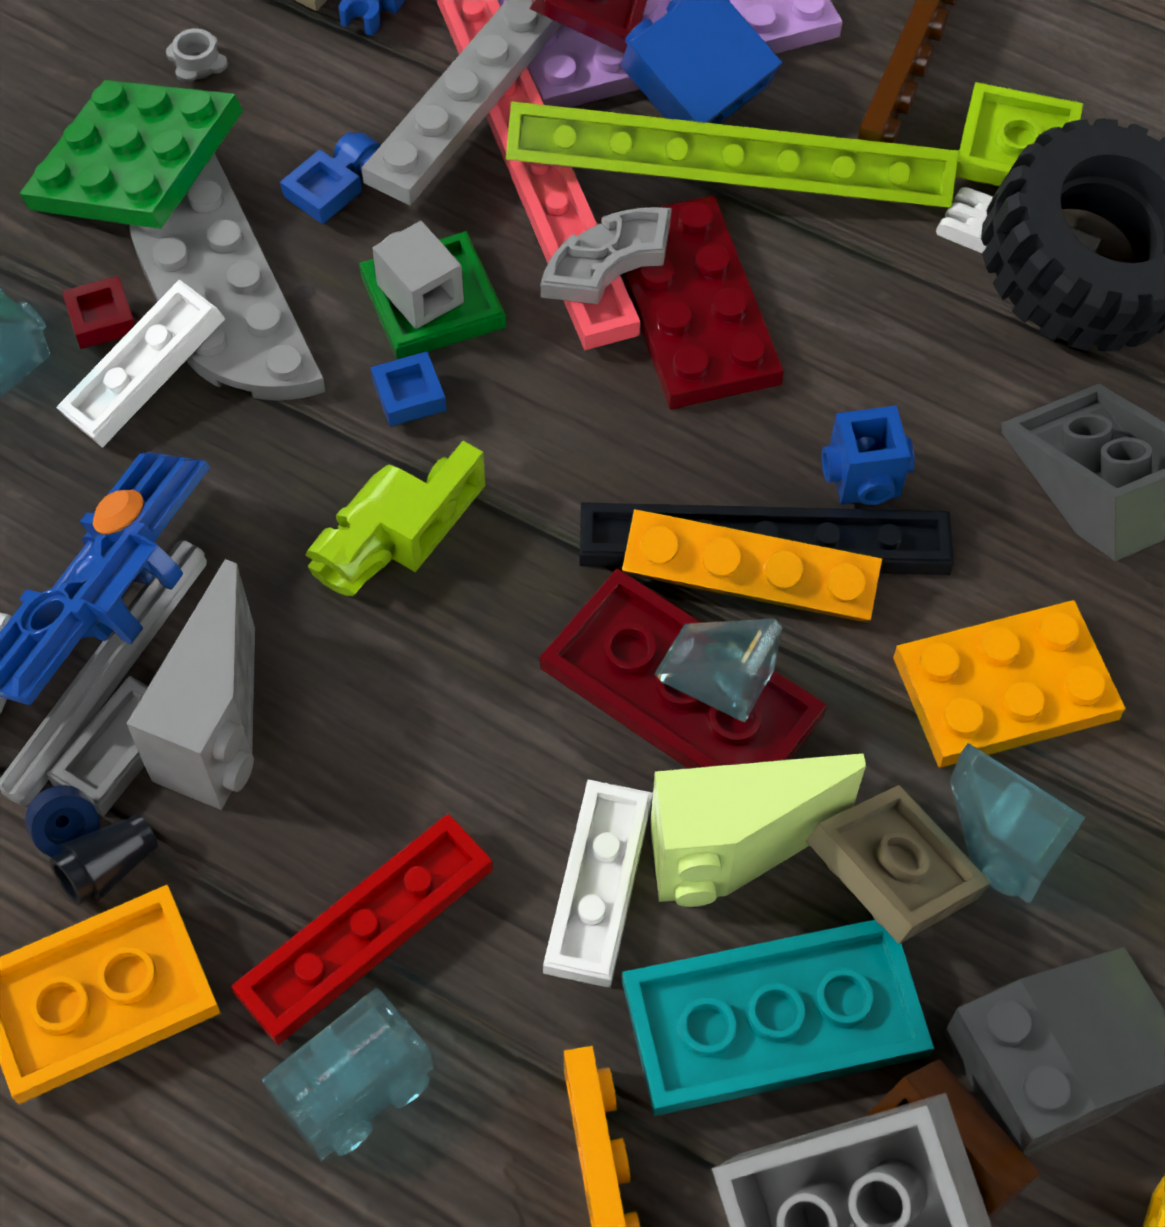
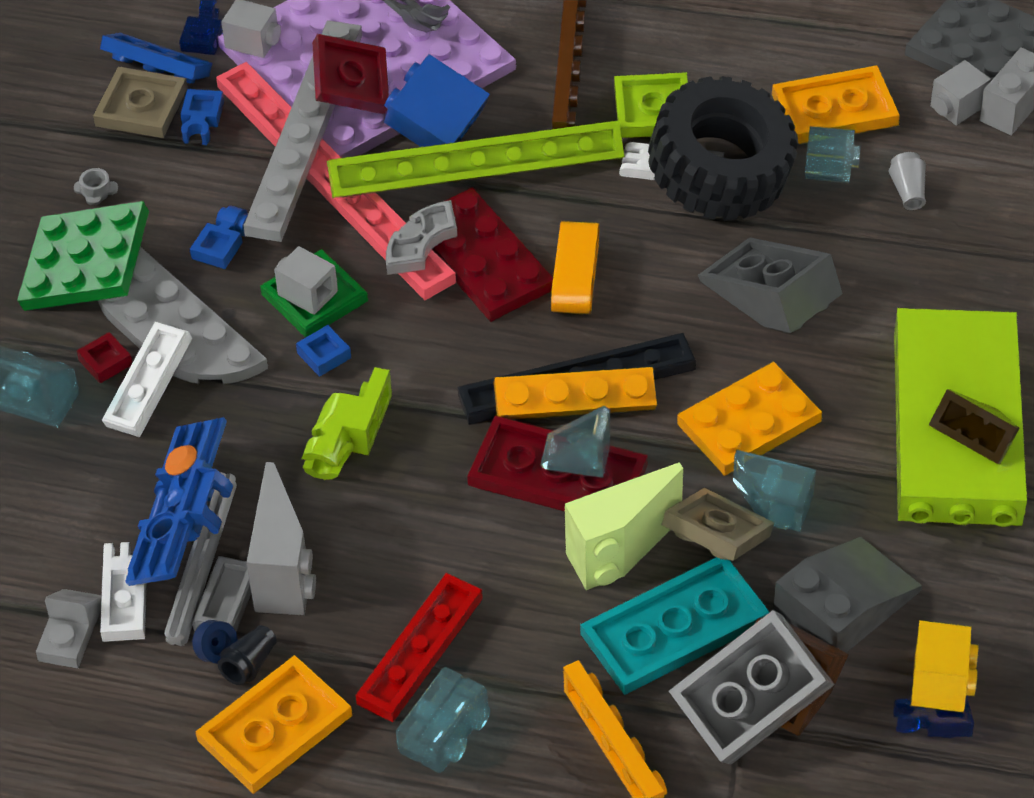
camera: 15 degrees left, 10 degrees down
white tile [543,780,653,988] -> none
blue brick [821,406,915,505] -> none
none -> light orange beam [551,221,600,314]

